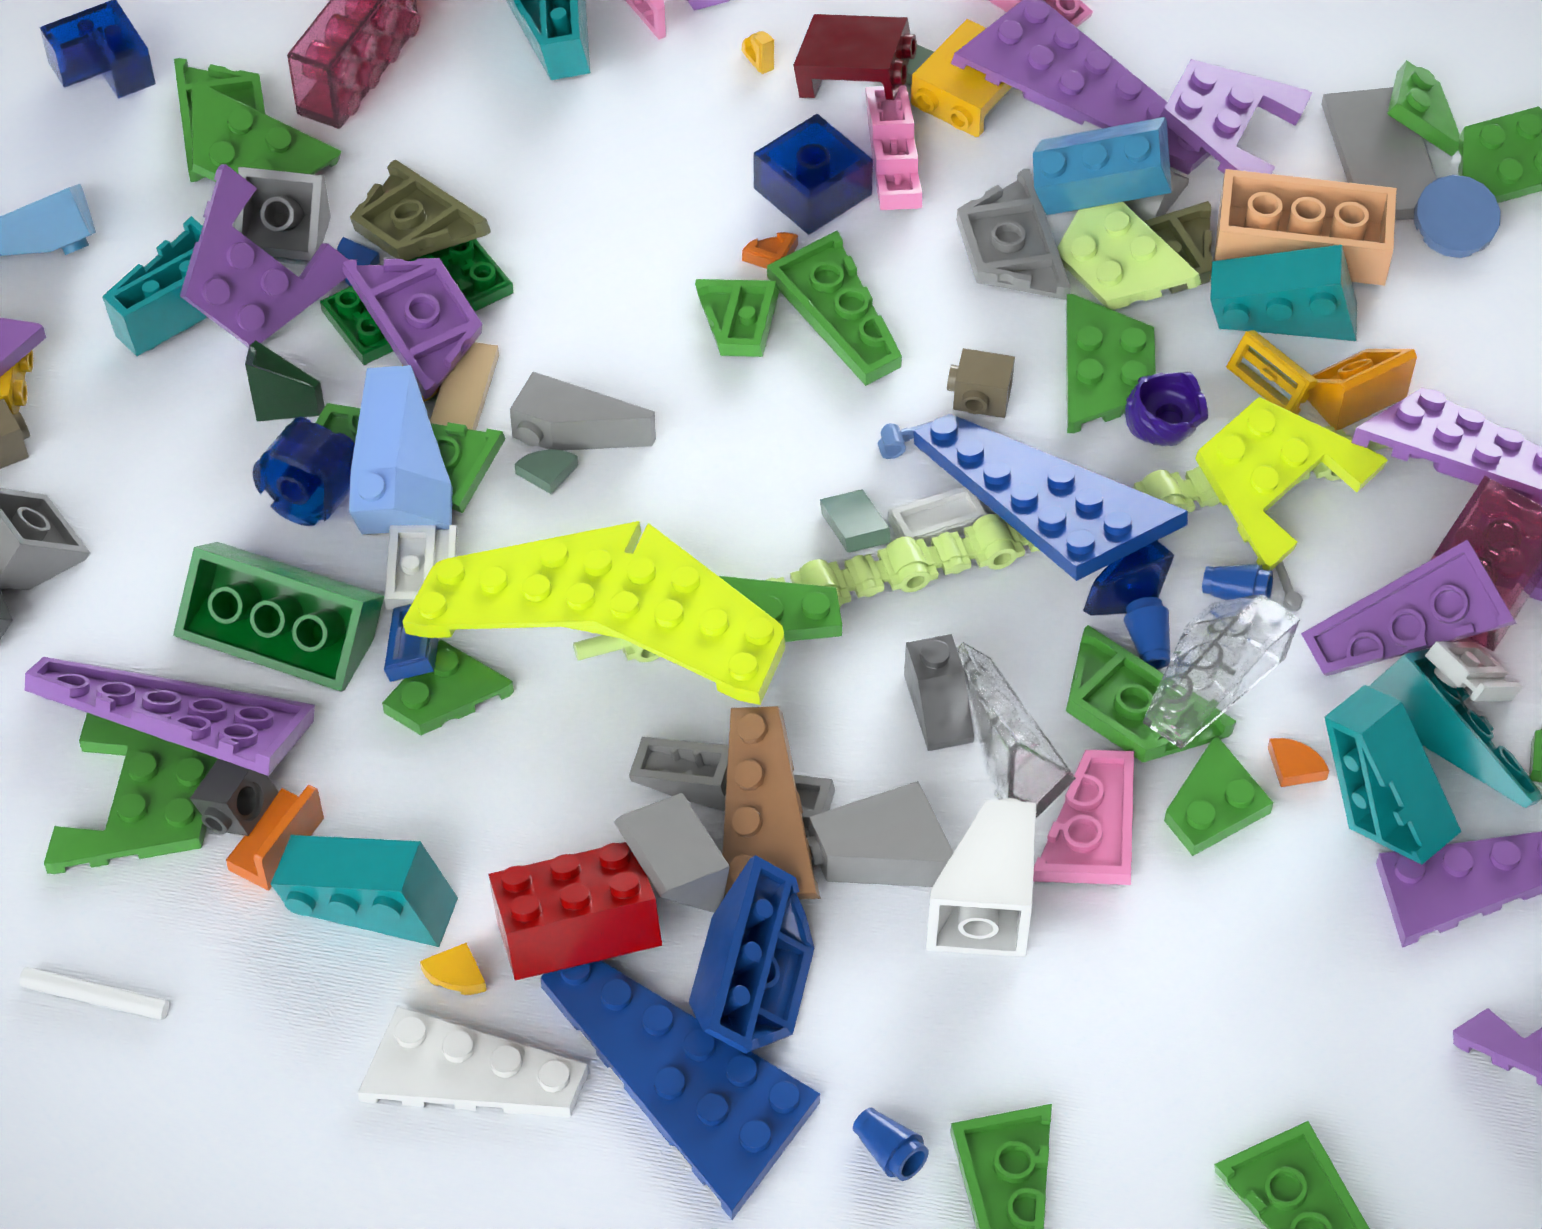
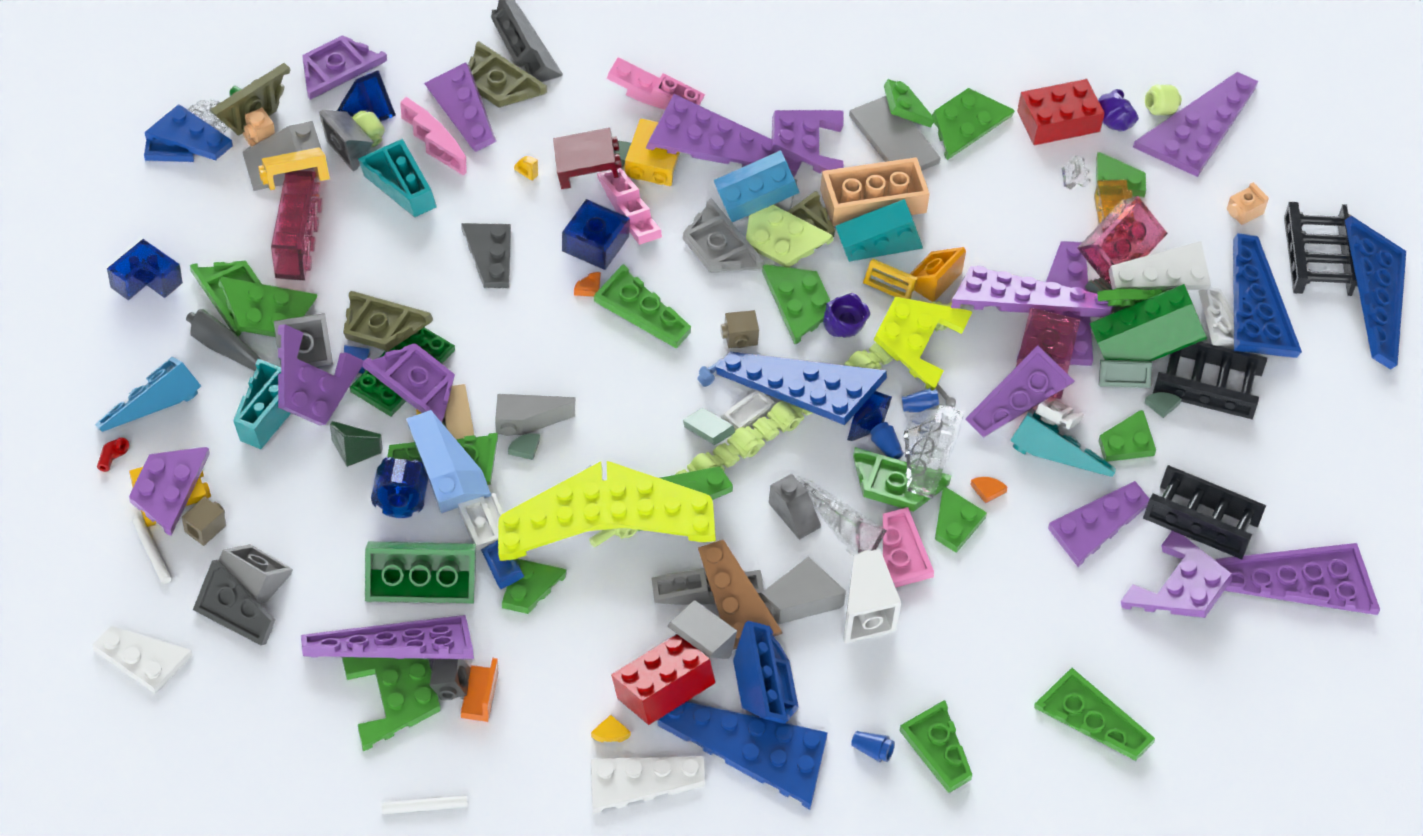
camera: 25 degrees left, 0 degrees up
teal wedge [271,835,458,947] -> none
bright green wing [695,279,779,357] -> none
teal wedge [1324,685,1462,865] -> none
medium blue tile [1414,175,1501,258] -> none
none -> dark grey piece [186,309,262,371]
none -> dark grey wing [461,223,511,288]

